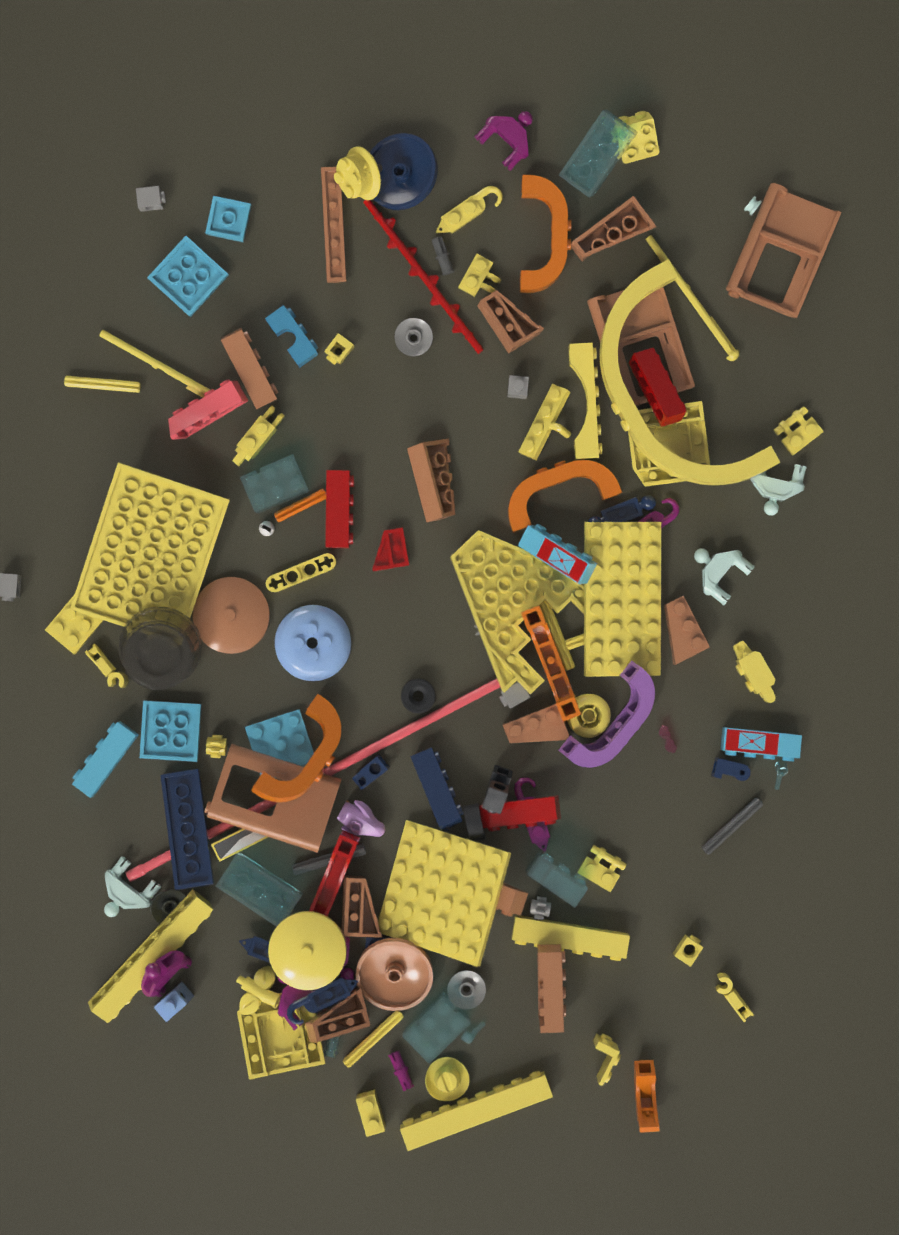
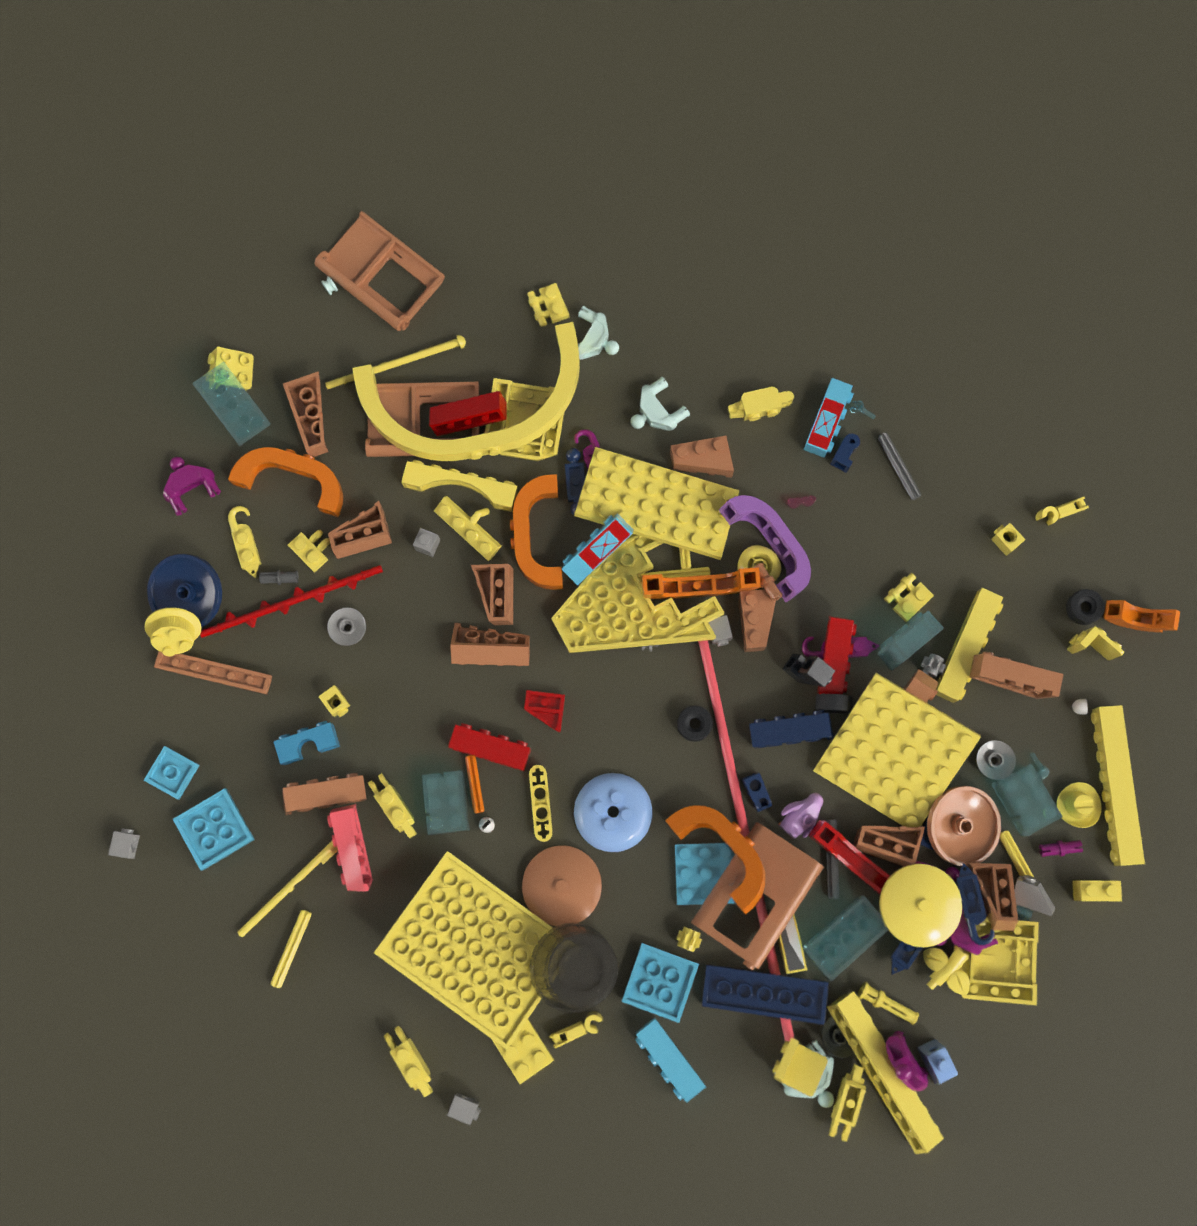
camera: 70 degrees left, 10 degrees down
none -> light yellow hinge [384,1026,433,1097]
none -> nougat wedge [471,564,514,625]
none -> nougat pin [753,563,783,602]
none -> light yellow bracket [772,1037,828,1097]
none -> light yellow hinge [829,1064,866,1141]
none -> light yellow pin [857,982,919,1025]
none -> light grey slope [1014,875,1055,916]
none -> black tyre [1066,589,1105,625]
none -> white hinge [1072,699,1088,715]

